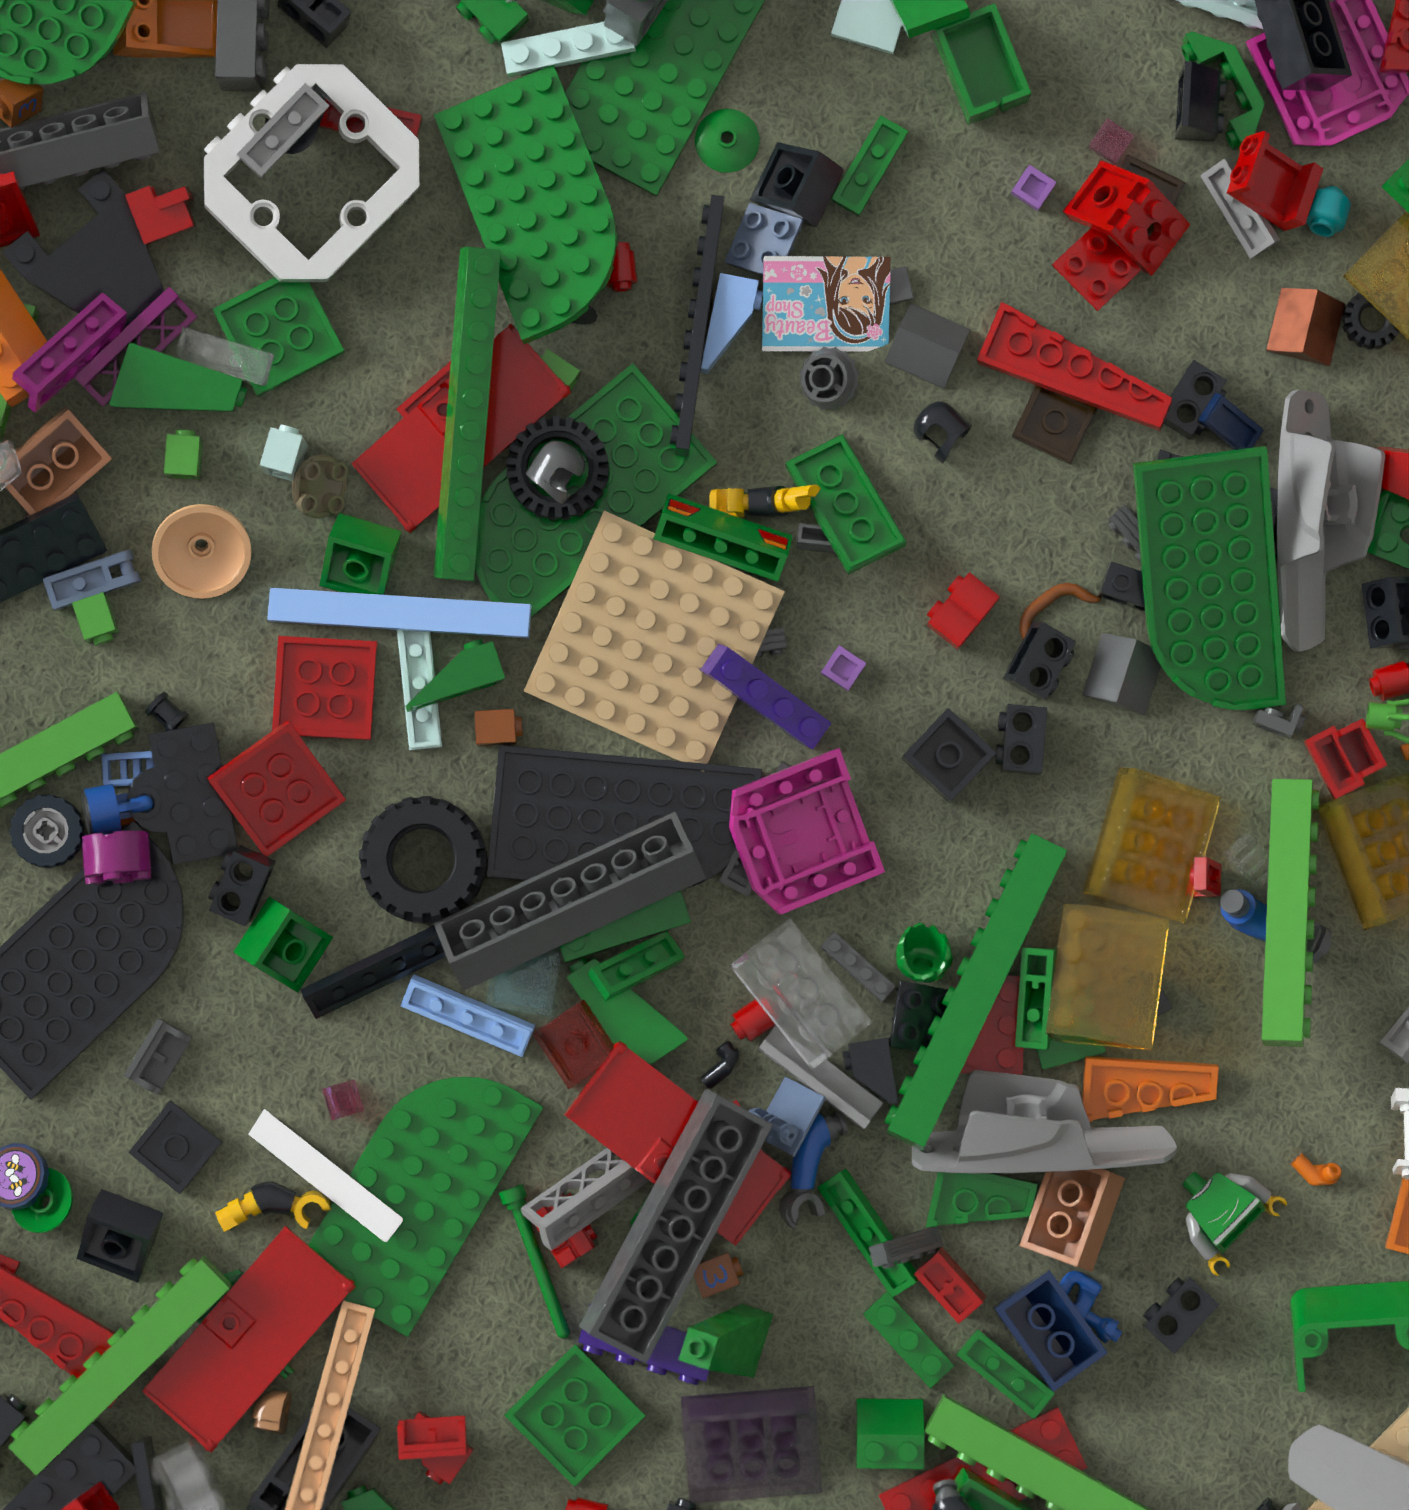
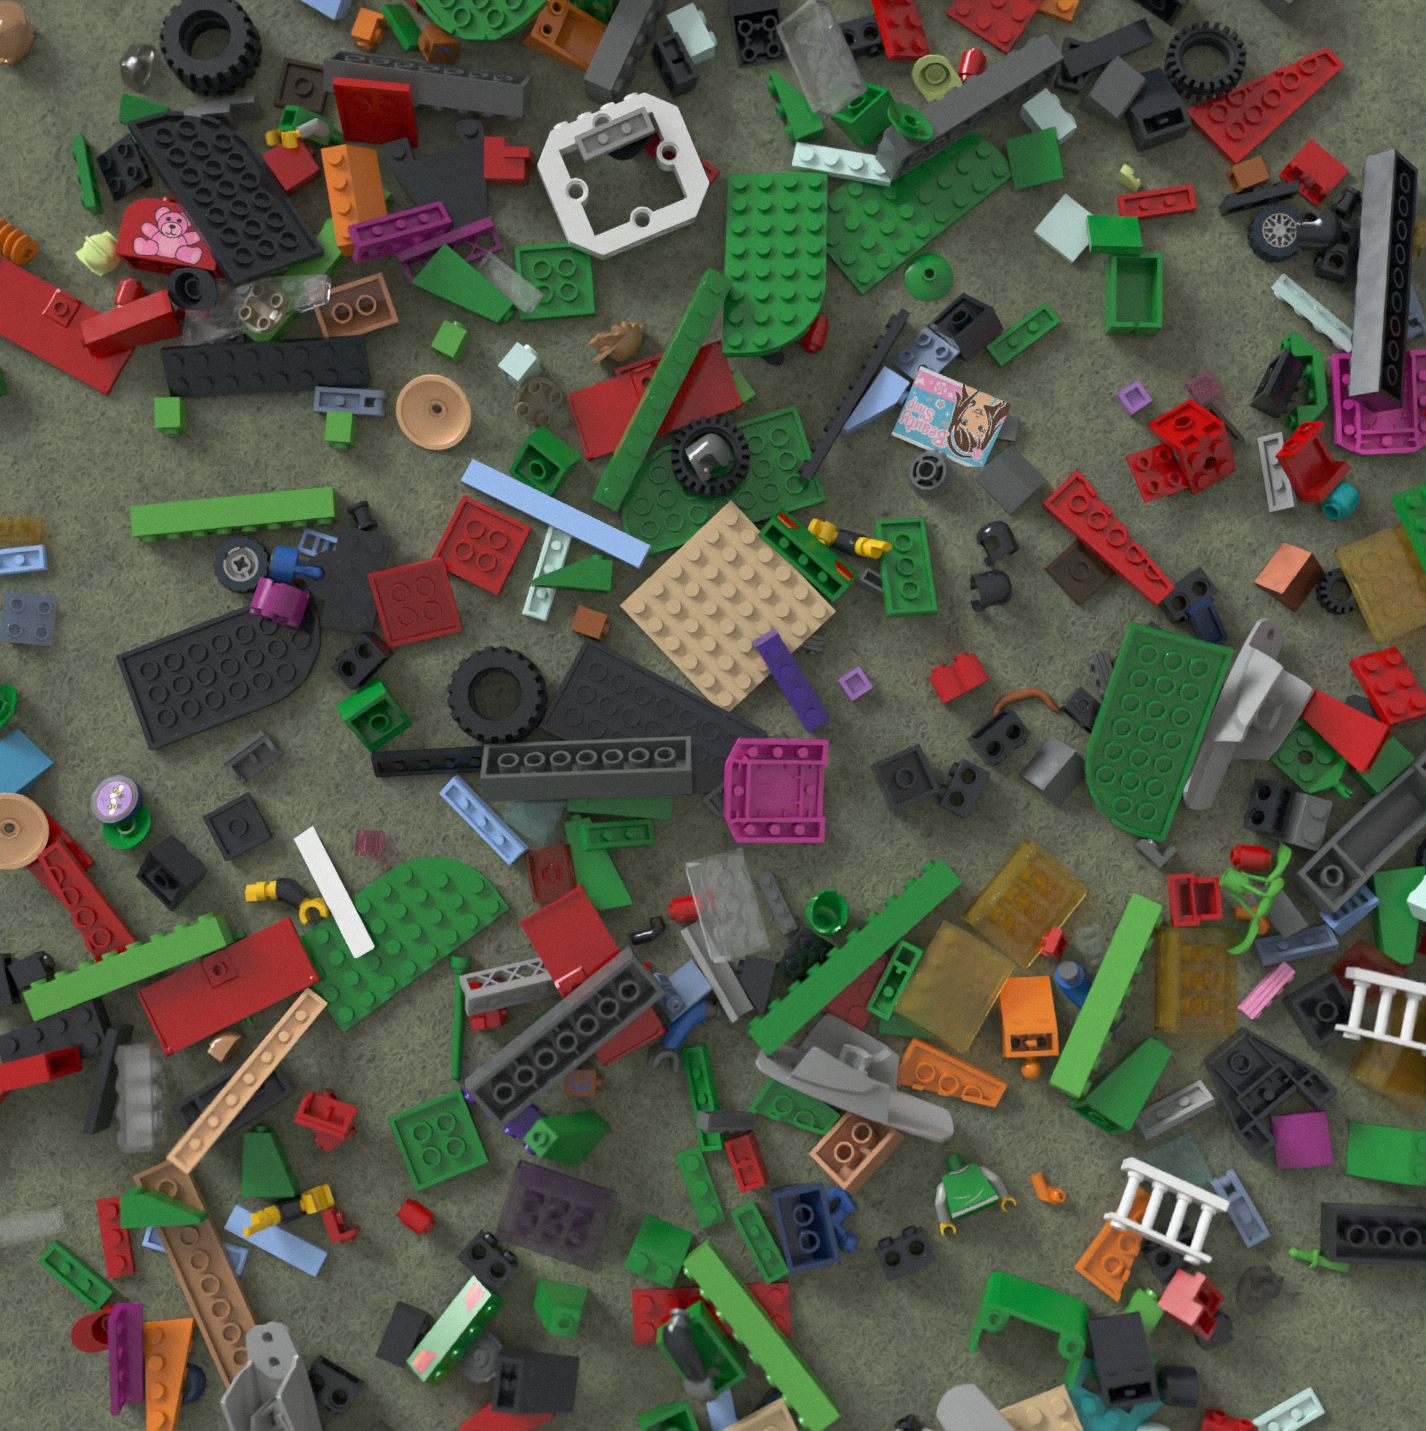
camera: 30 degrees right, 0 degrees up
none -> medium nougat hair [589,321,648,364]
none -> black helmet [970,570,1012,612]
none -> orange slope [997,976,1059,1080]
none -> green slope [1068,1037,1173,1136]

